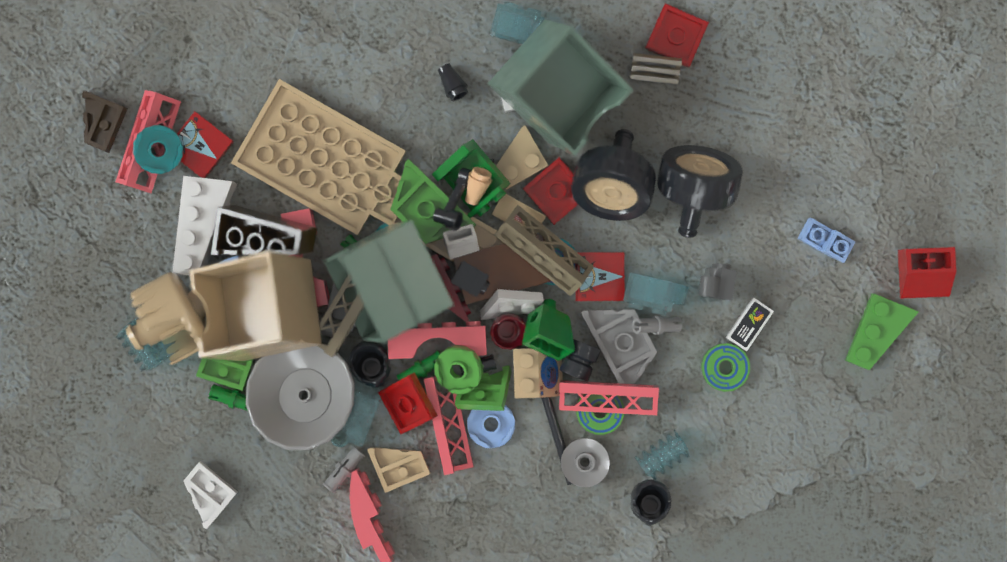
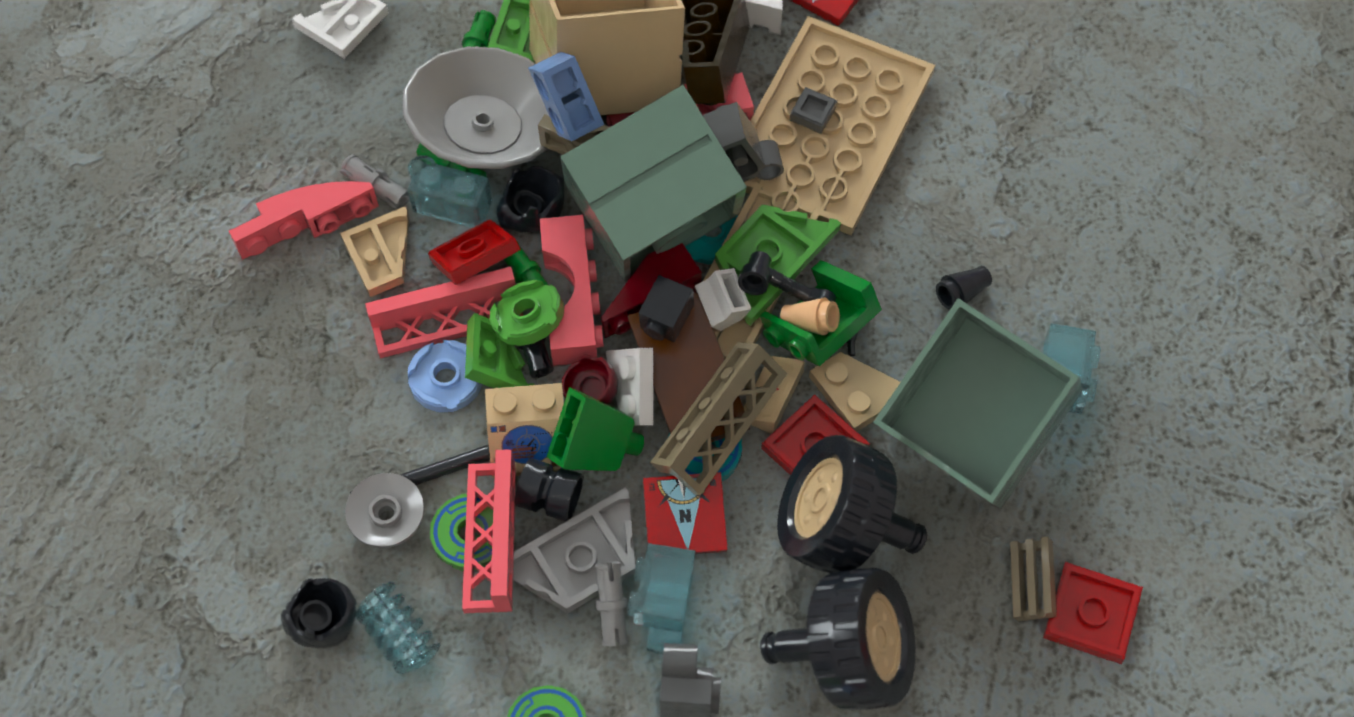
camera: 85 degrees right, 25 degrees down
none -> medium blue brick [528,52,604,141]
none -> dark grey hinge [703,102,784,182]
none -> dark grey tile [790,87,837,134]

